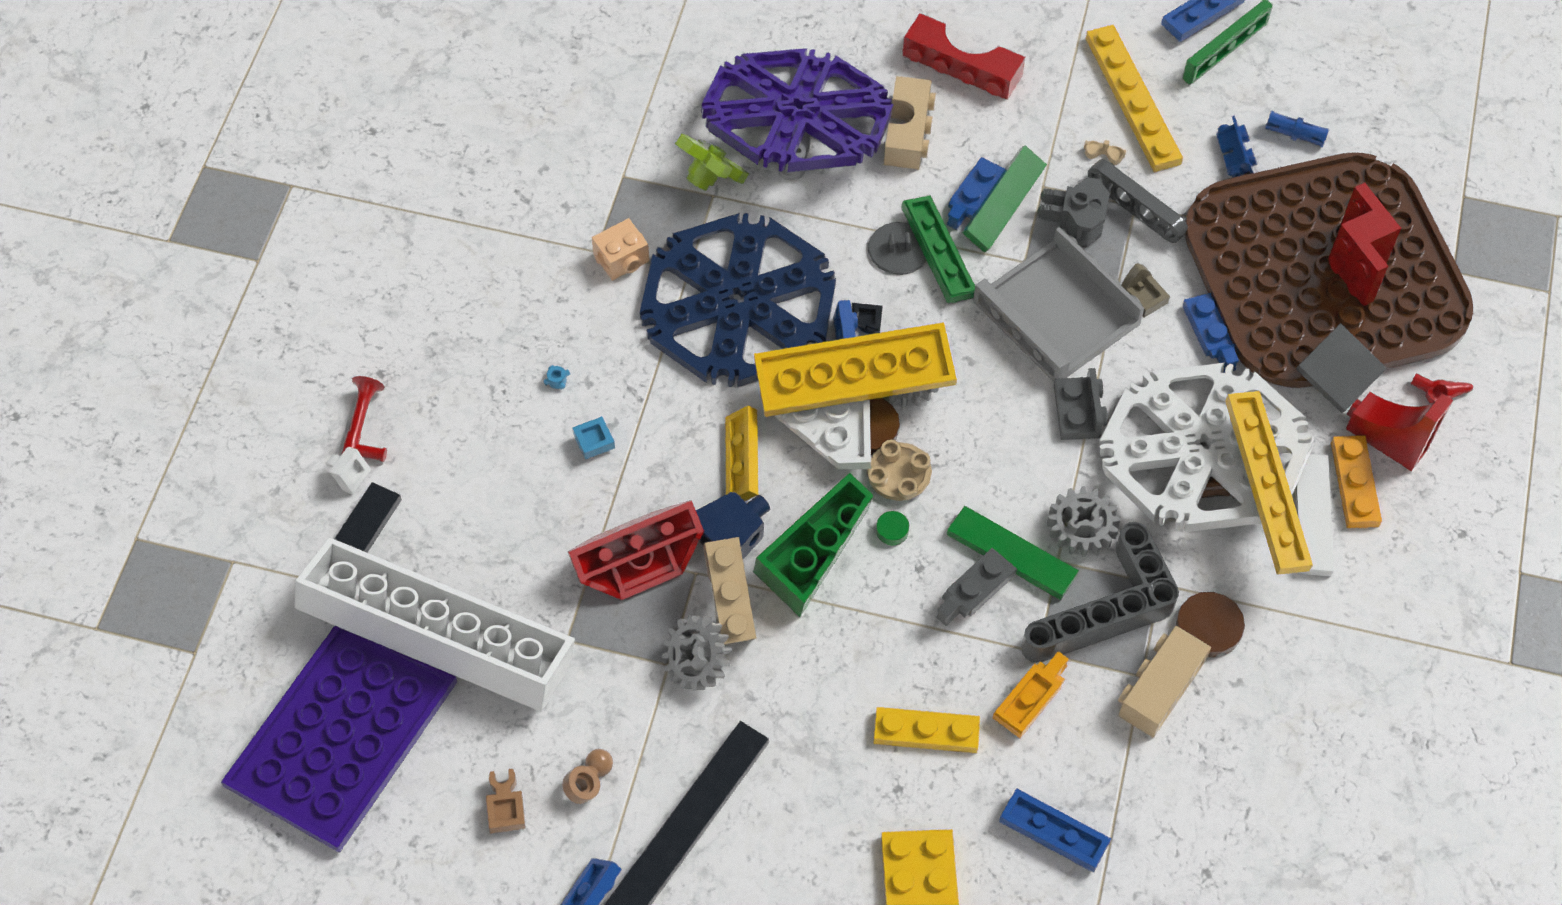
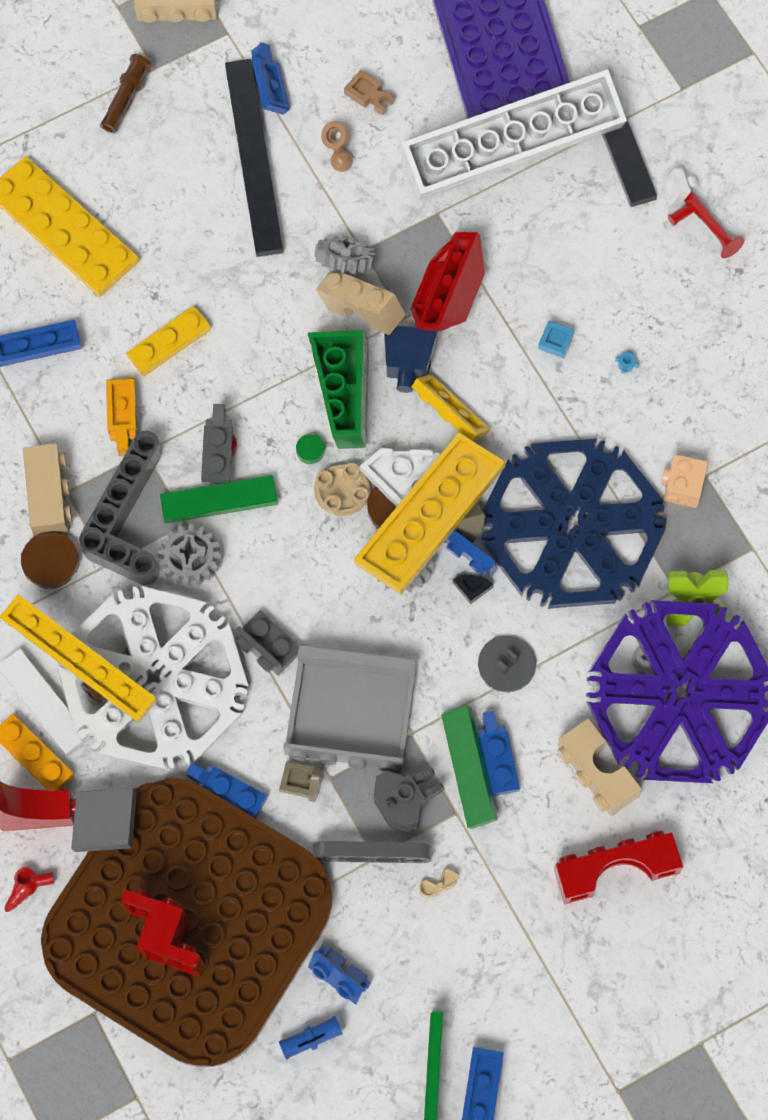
camera: 140 degrees right, 10 degrees up
green tile [901,195,975,304] -> none
yellow plate [1085,24,1183,172] -> none

